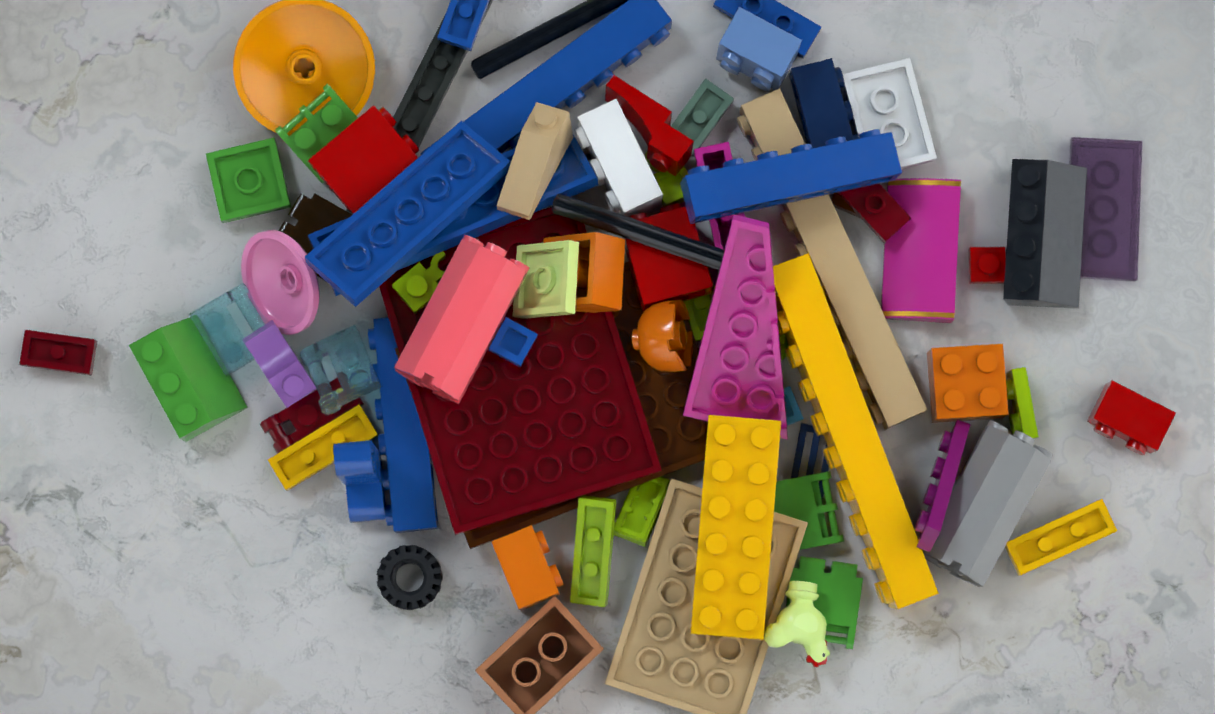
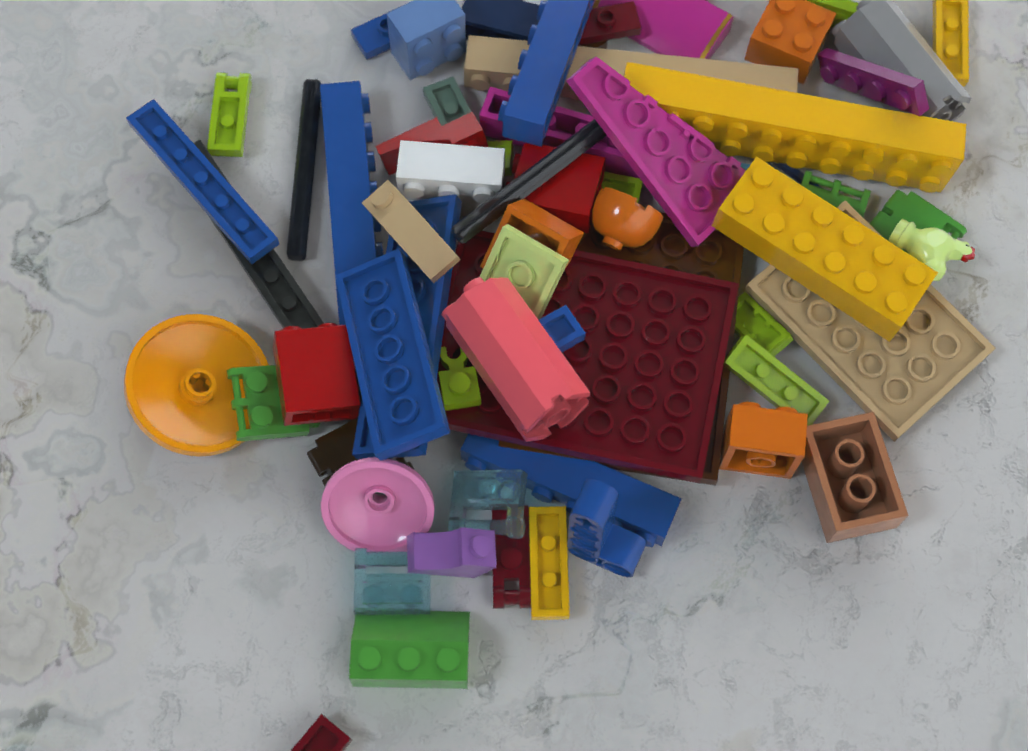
camera: 60 degrees left, 15 degrees down
bright green plate [206,137,291,223] -> none
black tyre [376,545,443,610] -> none

